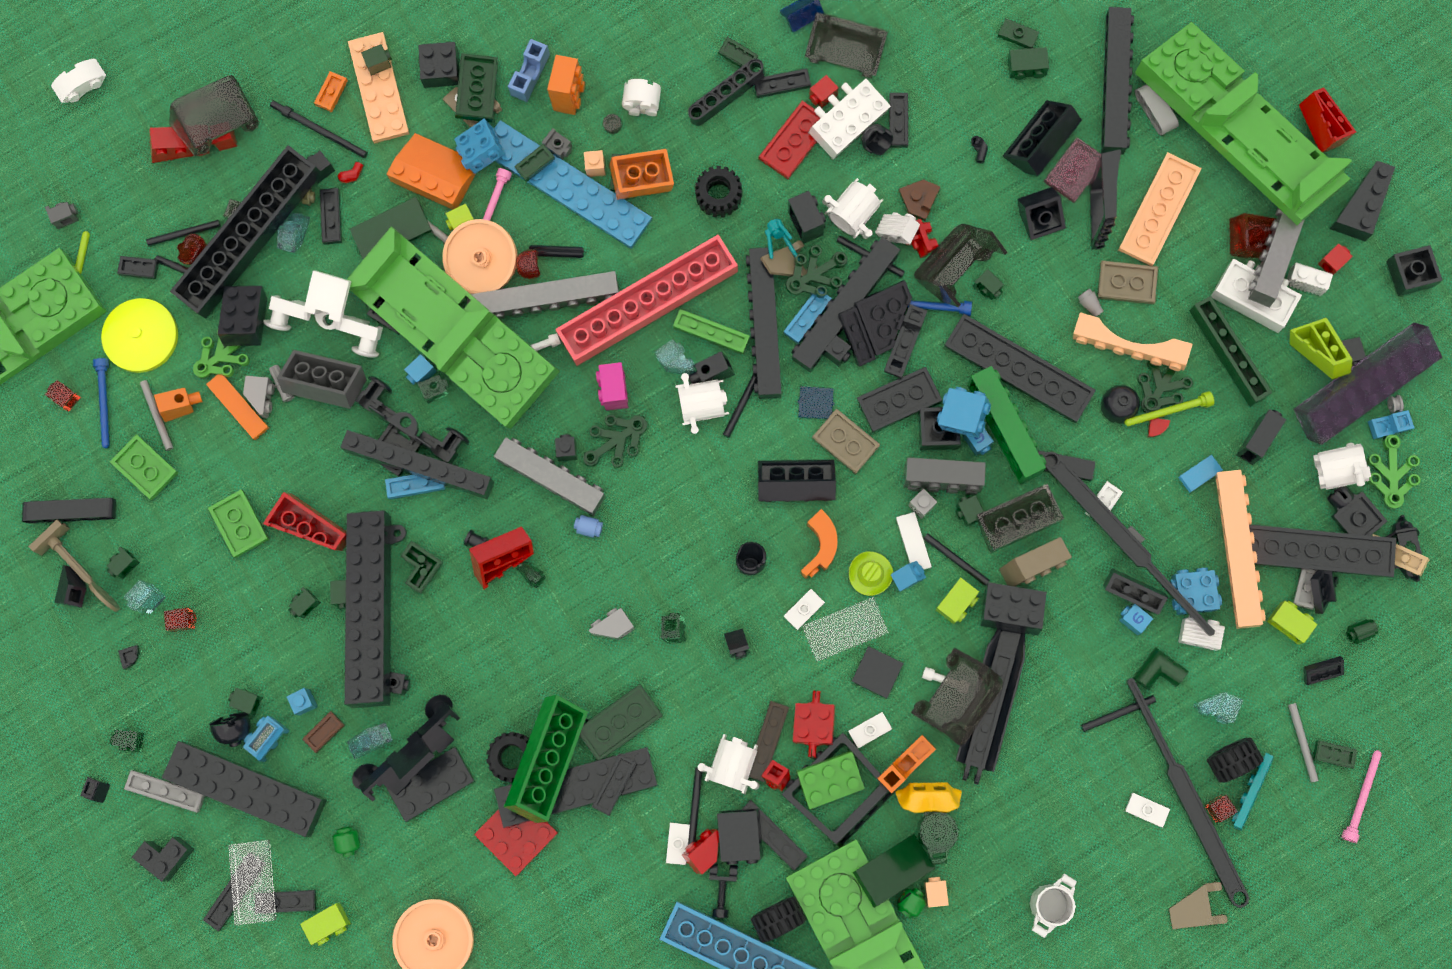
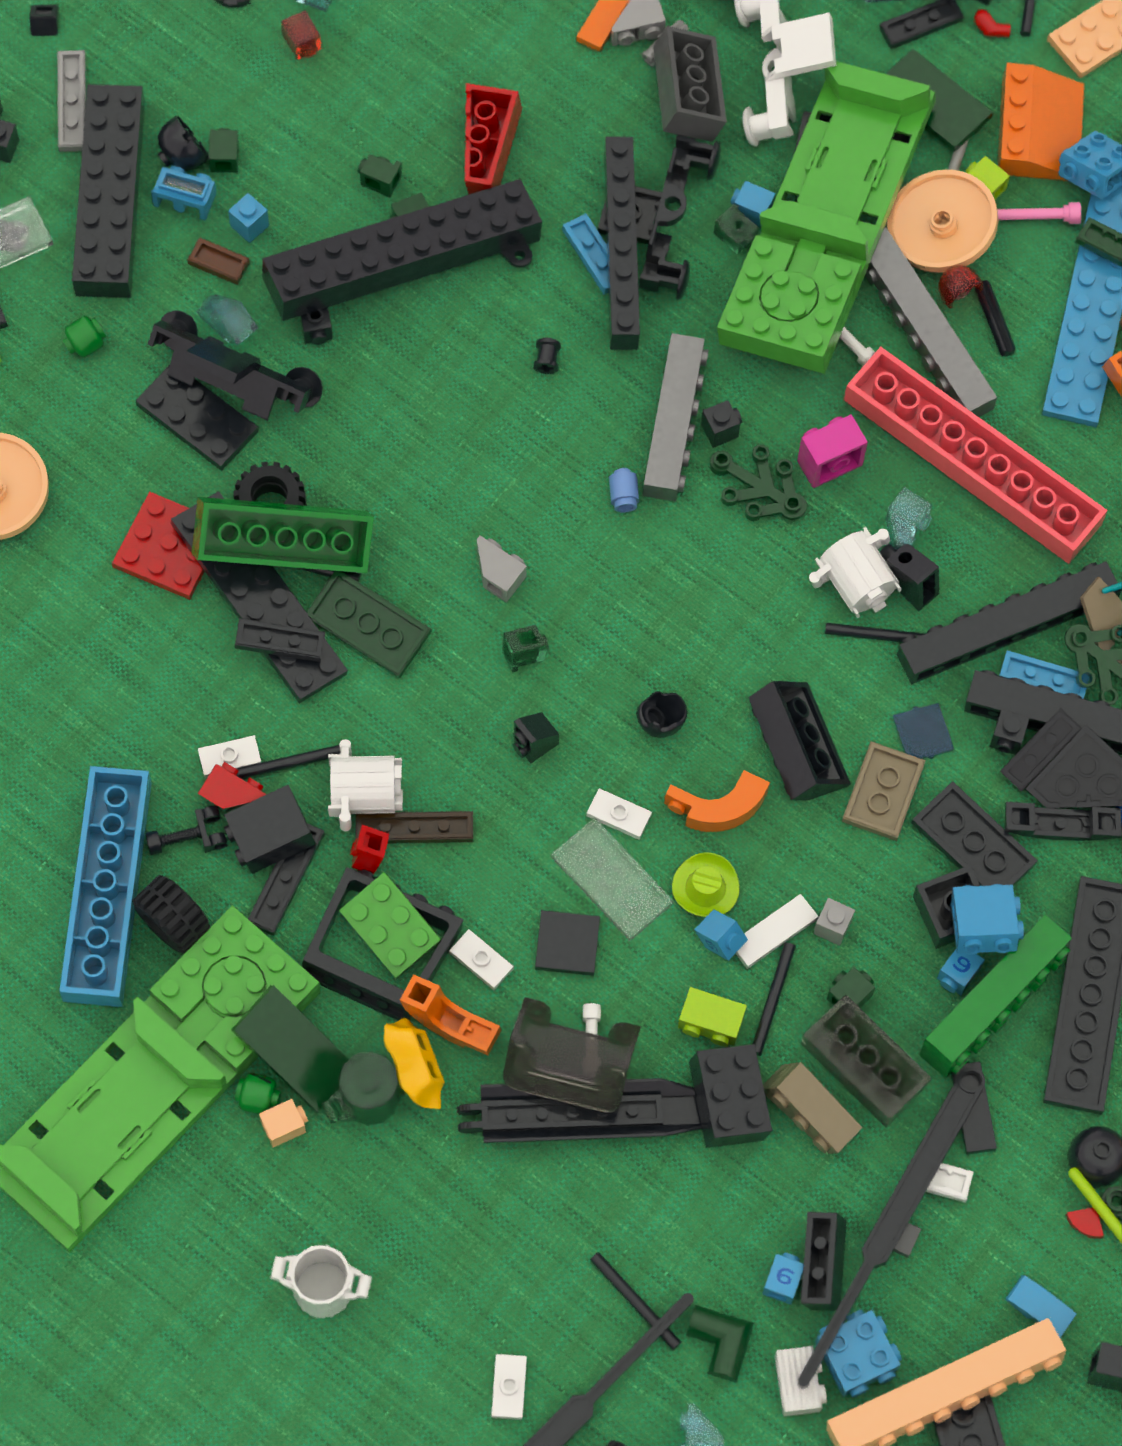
camera: 60 degrees right, 10 degrees down
clear green brick [110,730,144,752] -> none
bright green plate [208,489,269,558] -> none
dark green brick [400,541,443,594] -> none
red wedge [469,526,534,589] -> none
clear green cone [517,561,545,588] -> none
bright green plate [673,309,750,354] -> none
red plate [793,691,835,758] -> none
brick [903,457,986,495] -> none

